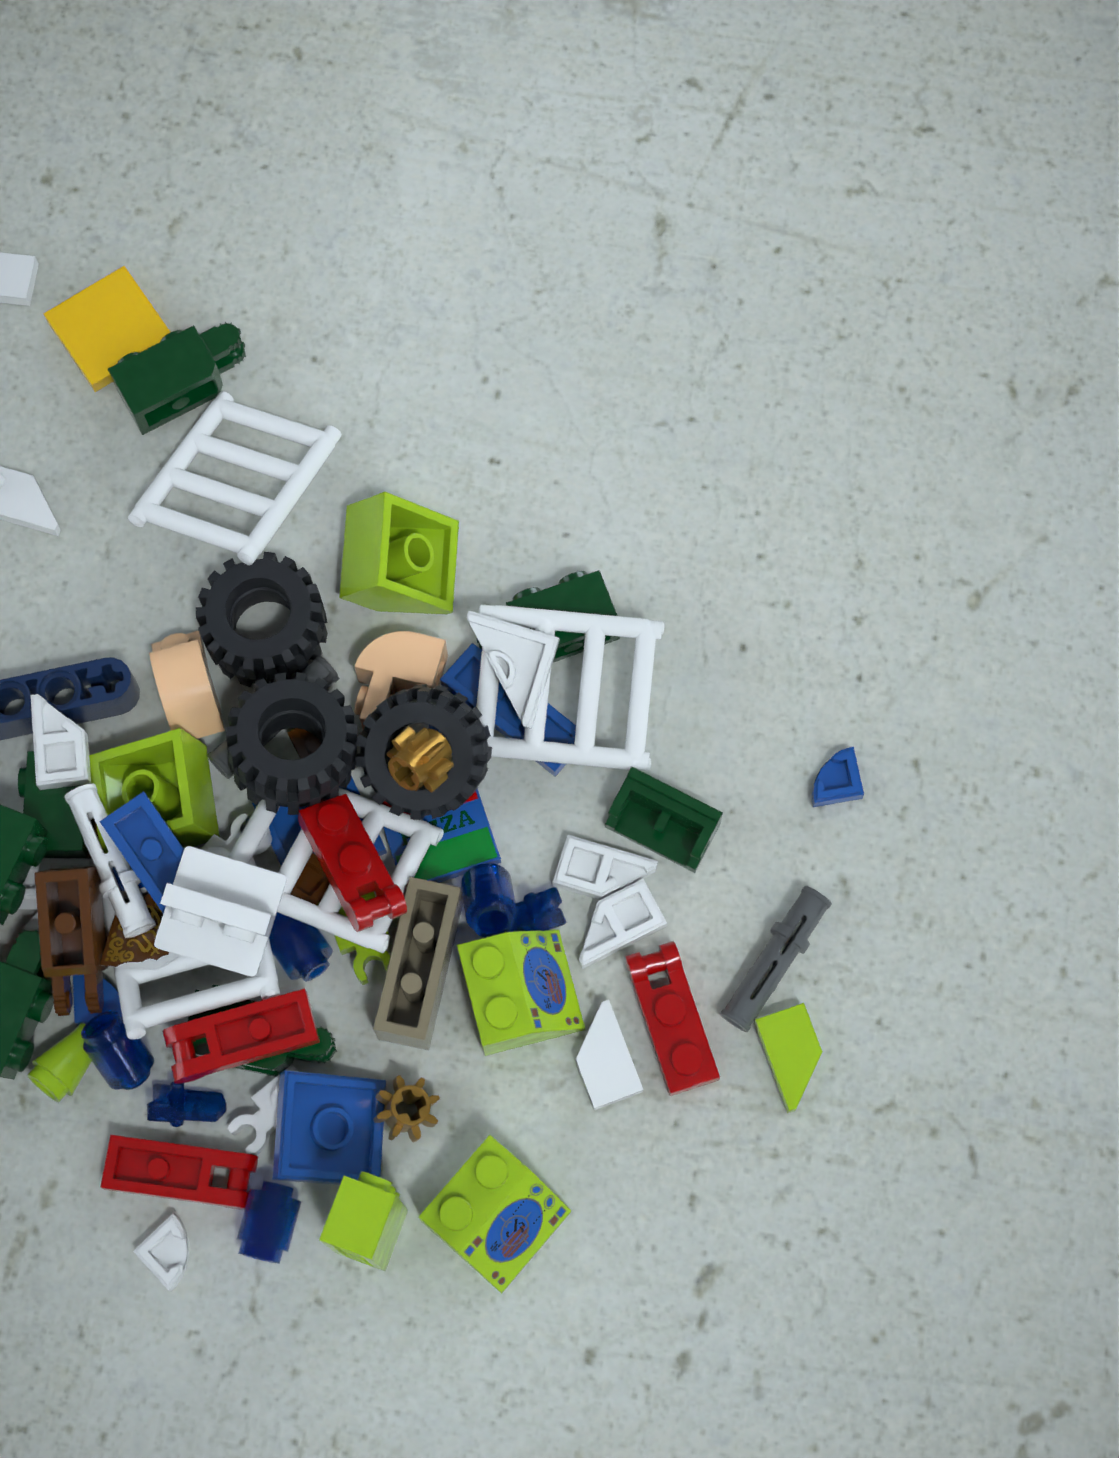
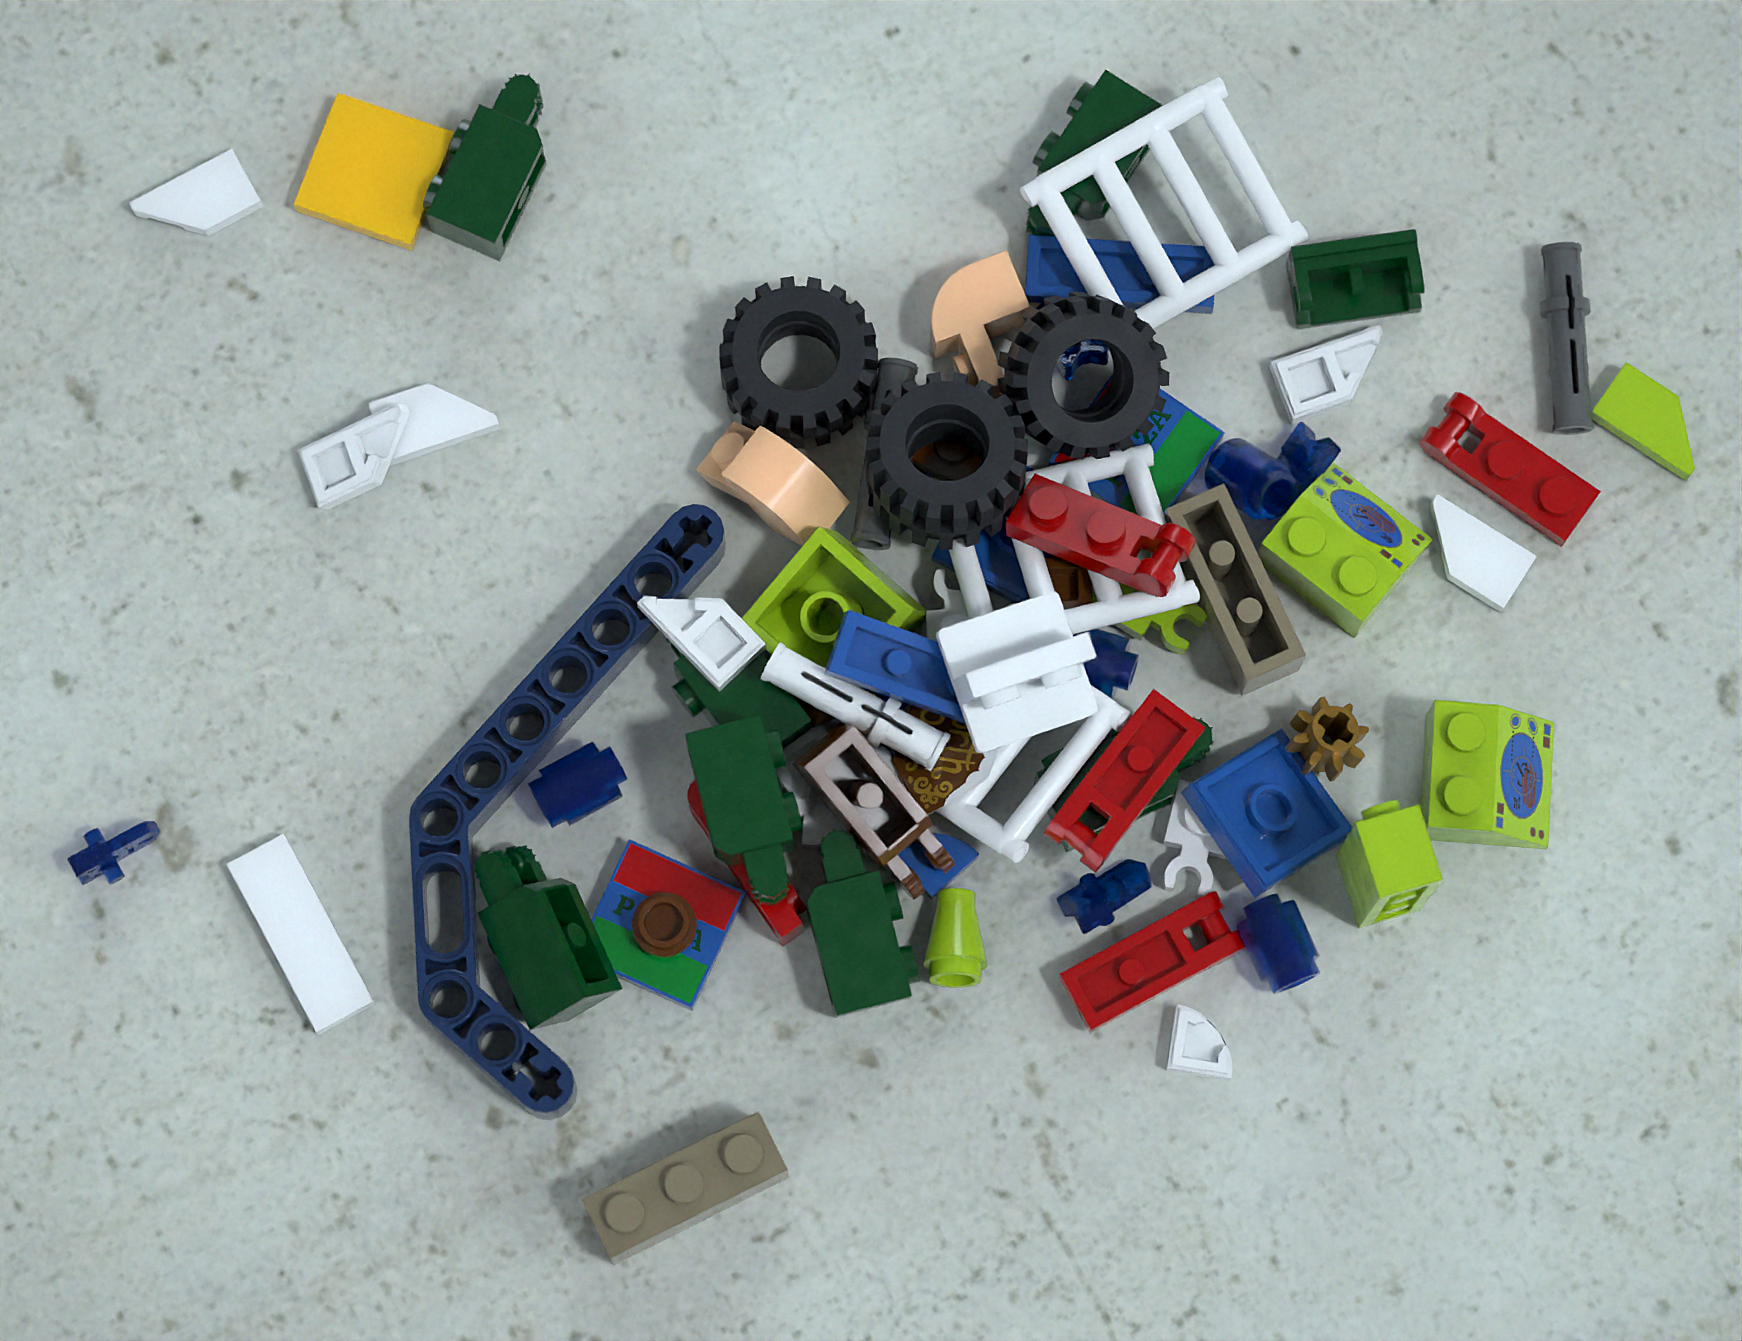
camera: 40 degrees left, 5 degrees up
clear blue brick [81,1010,154,1090] -> none
white bar [128,391,341,565] -> none
lime slope [339,492,459,615] -> none
pearl gold gear [387,726,454,793] -> none
white tile [466,611,560,729] -> none
white tile [579,879,667,969] -> none
blue tile [812,746,864,807] -> none

